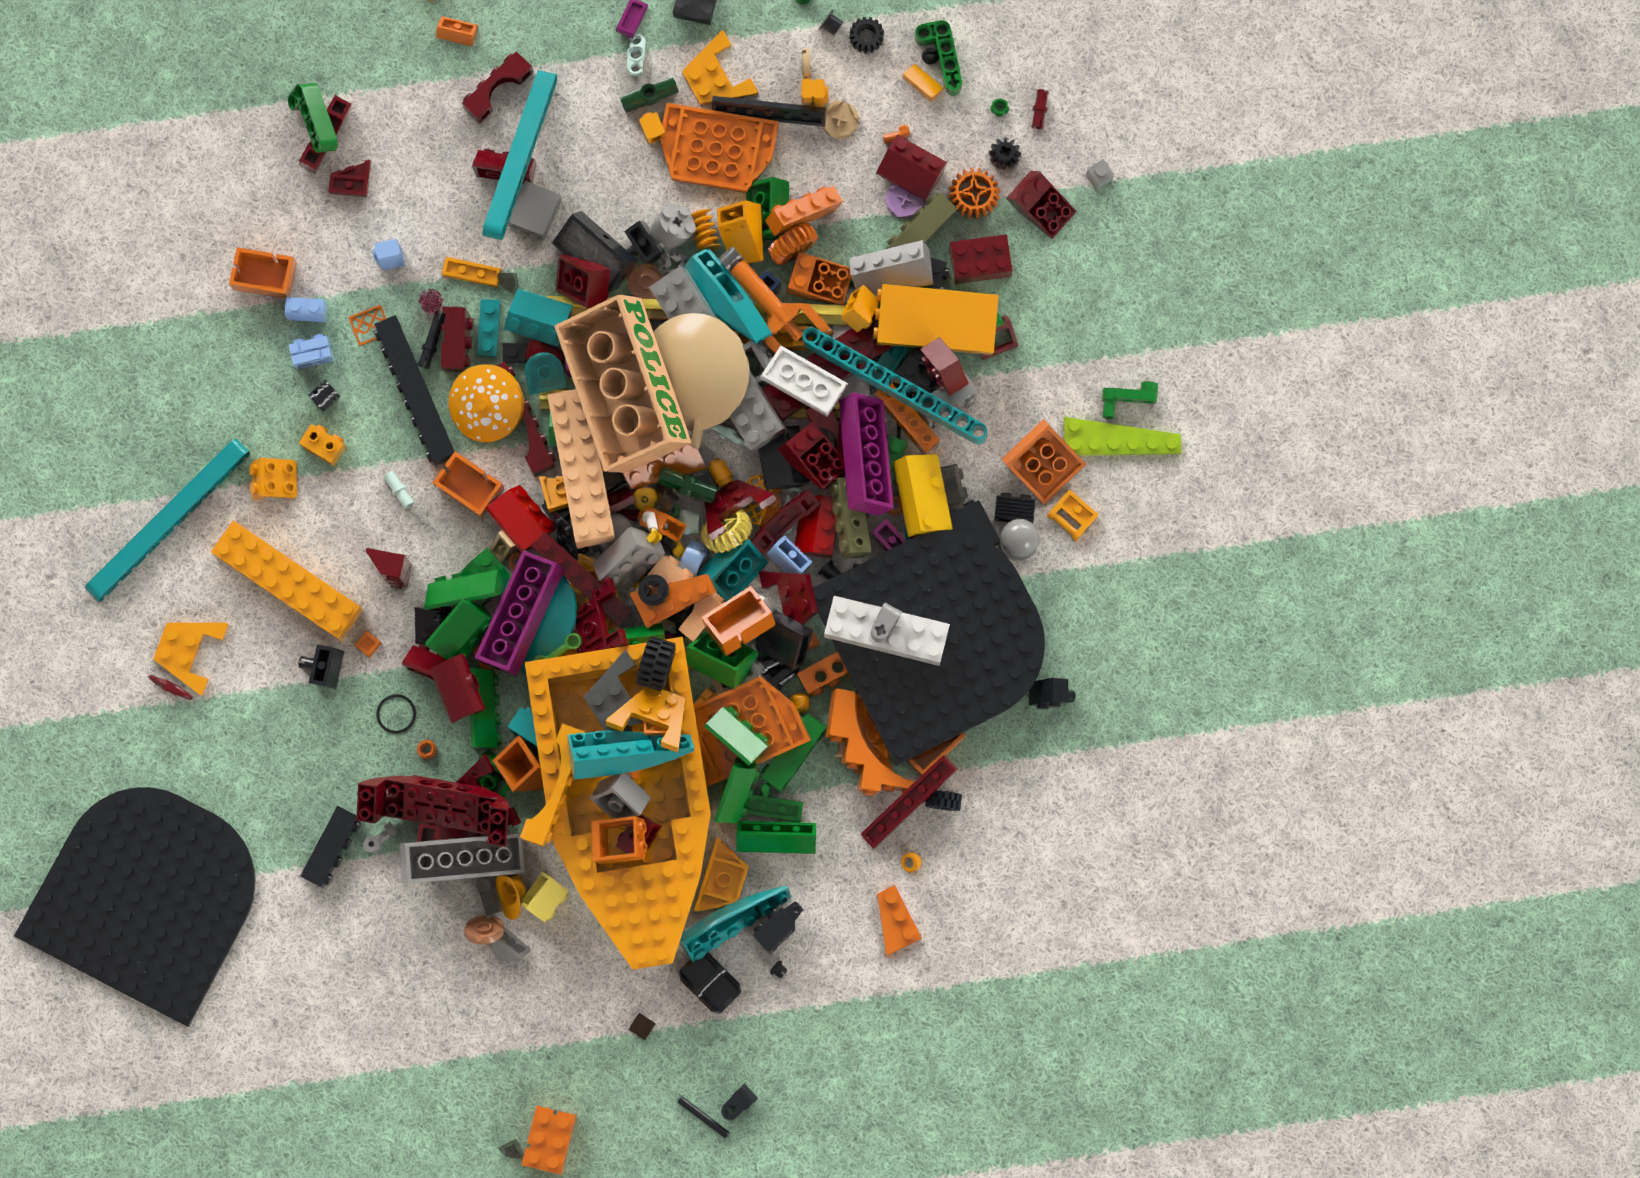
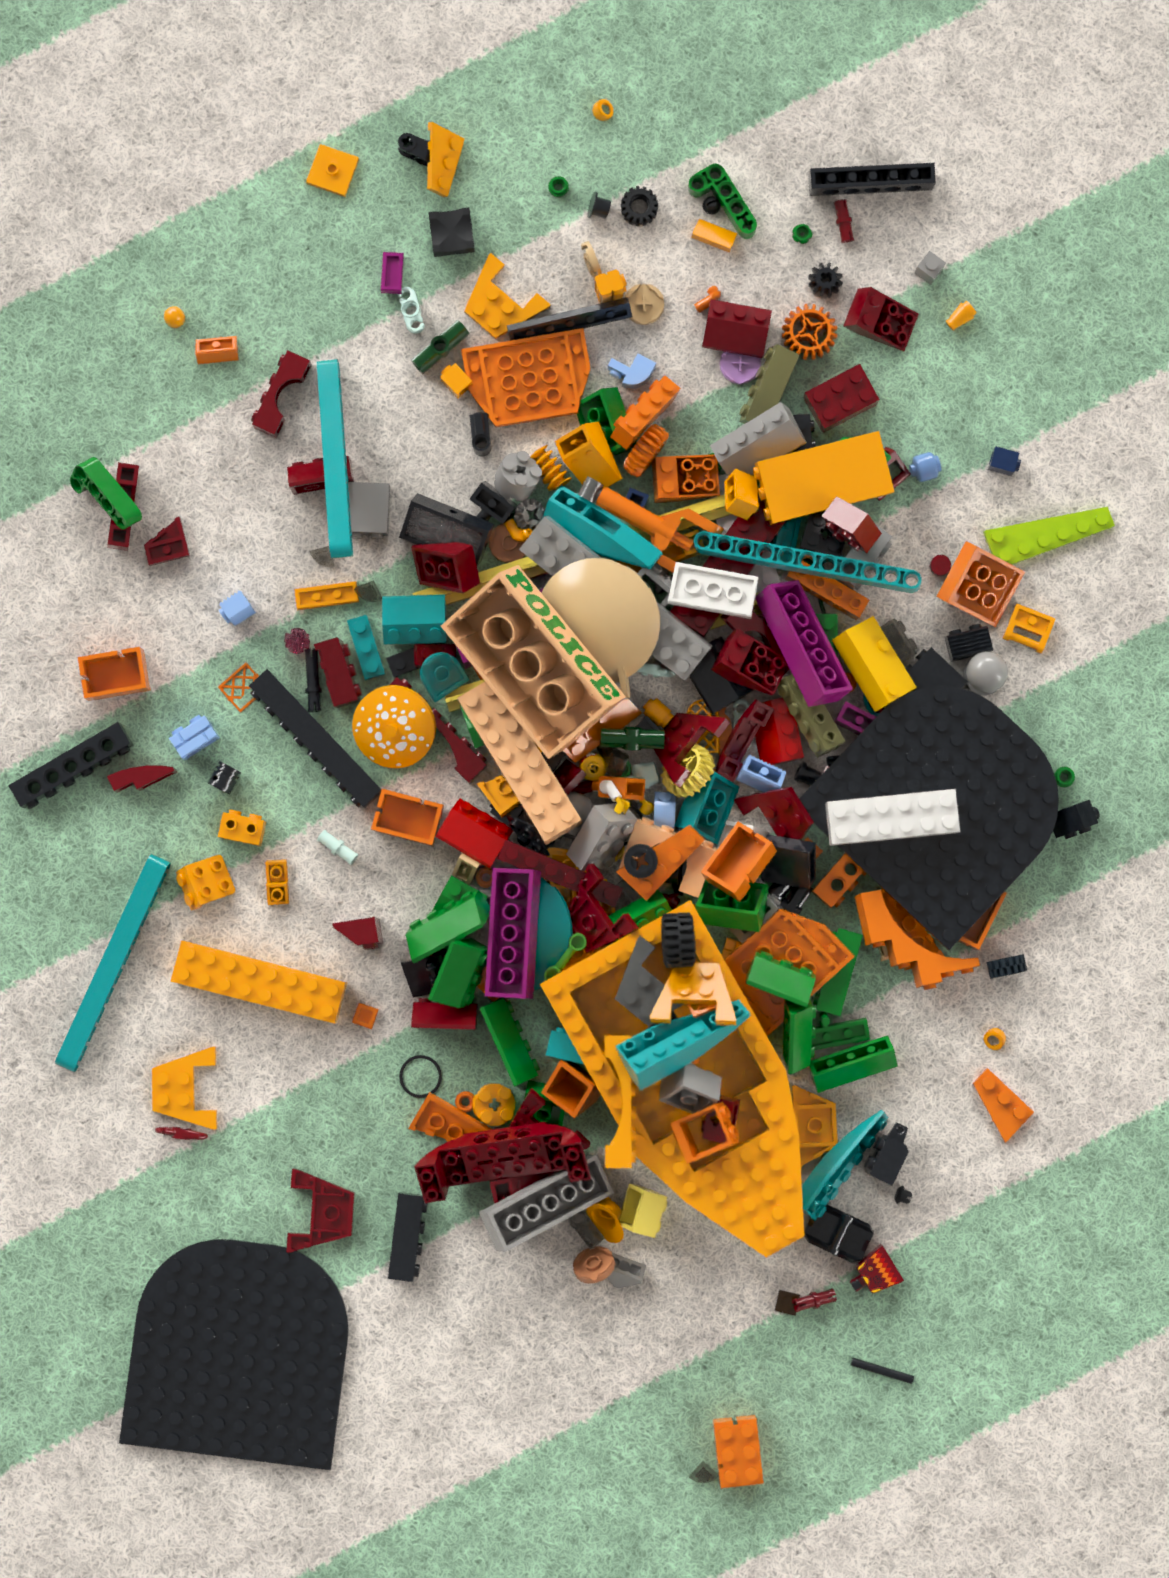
camera: 20 degrees left, 5 degrees up
light blue brick [285,297,328,322] -> none
black brick [298,645,344,689] -> none
light grey leg [363,821,399,853] -> none
dark red panel [430,654,486,723] -> none
black piece [721,1083,758,1120] -> none
light orange piece [790,693,810,713] -> none
dark red plate [861,755,958,849] -> none
light grey piece [871,603,902,643] -> none
green beam [1102,381,1158,419] -> none
none -> black brick [8,722,133,809]
none -> dark red slope [107,765,177,793]
none -> light orange slope [265,859,289,905]
none -> dark red wing [286,1168,355,1253]
none -> clear smoke tile [309,546,335,567]
none -> orange wing [408,1092,493,1141]
none -> black piece [469,412,492,457]
none -> light orange plate [472,1083,515,1126]
none -> light orange arm [504,519,533,542]
none -> light blue brick [608,354,656,389]
none -> dark red pin [792,1288,837,1312]
none -> black brick [808,162,936,196]
none -> torso [849,1244,904,1294]
none -> medium blue head [909,452,941,482]
none -> dark red tile [930,555,951,576]
none -> light orange cone [945,301,977,331]
none -> dark blue brick [987,446,1021,476]
none -> green plate [1054,767,1075,788]

